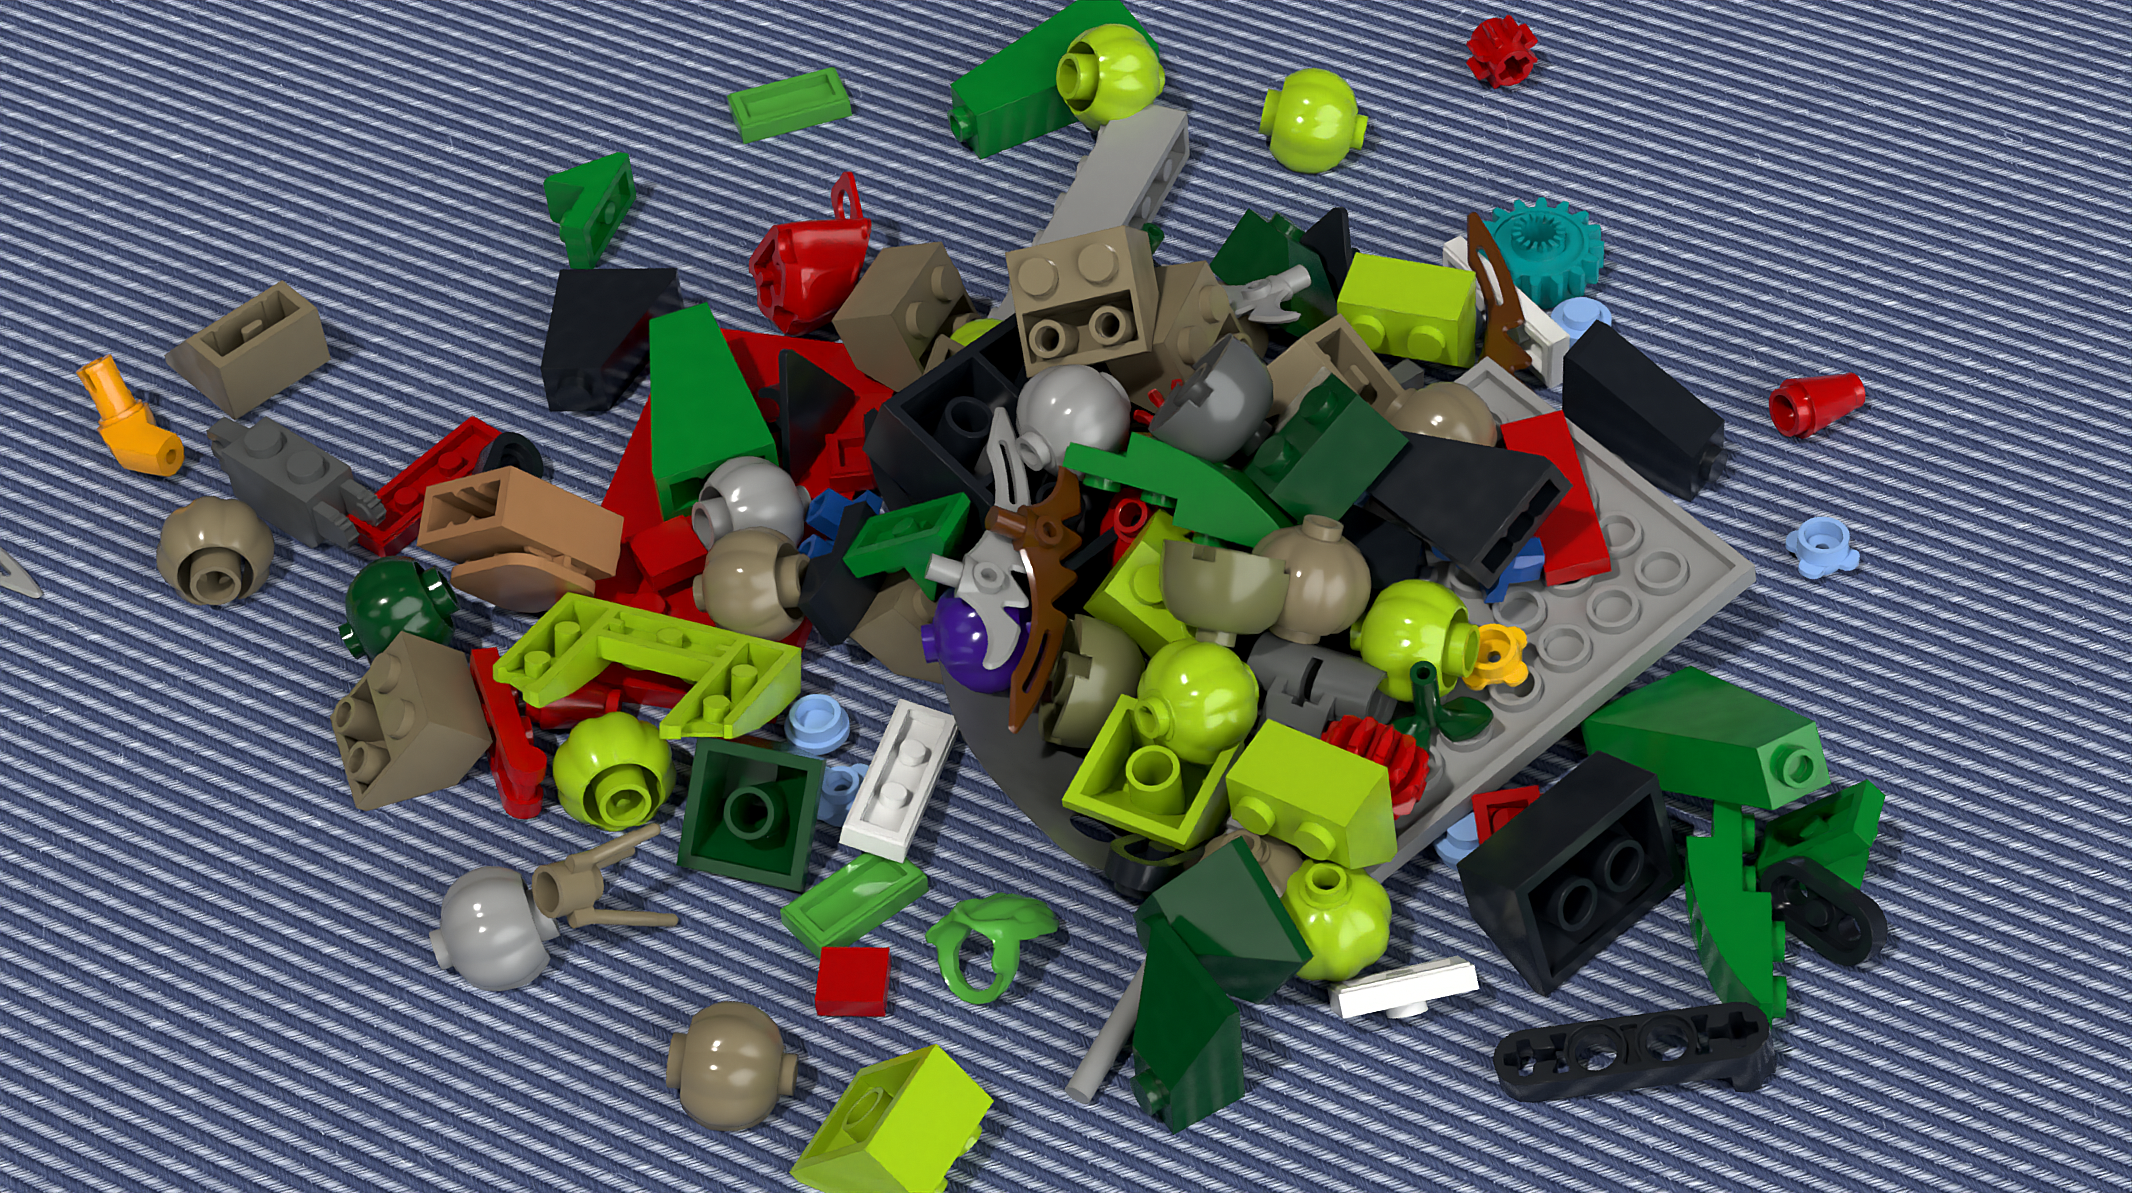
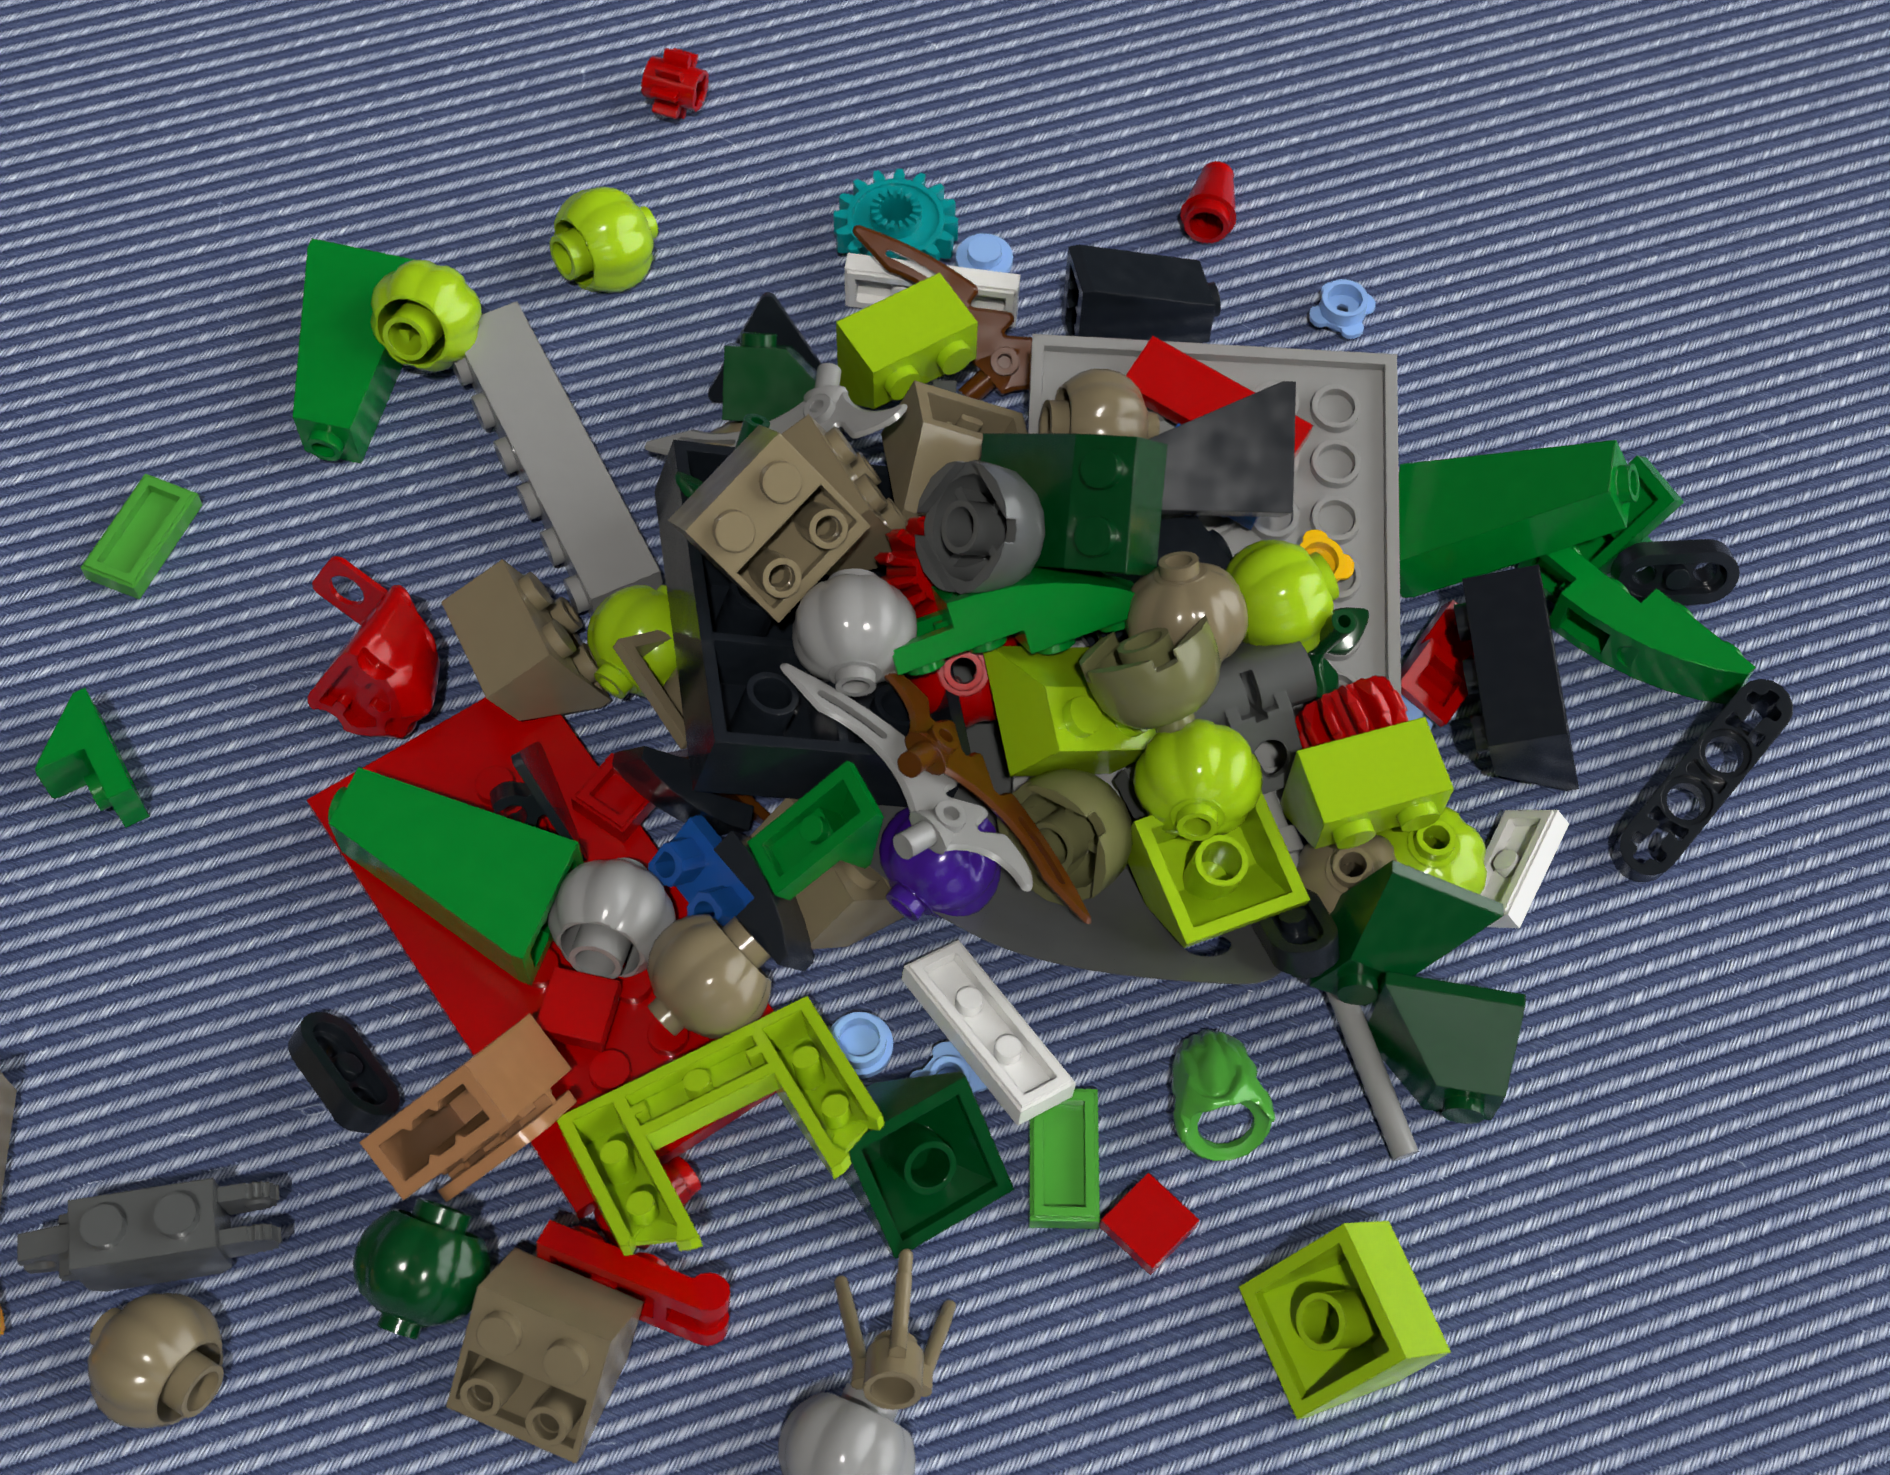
camera: 55 degrees left, 15 degrees up
red tile [346,415,502,557] -> none
black slope [540,268,684,412] -> none
lime plant [553,711,677,832] -> none
dark tan plant [666,1001,799,1131] -> none

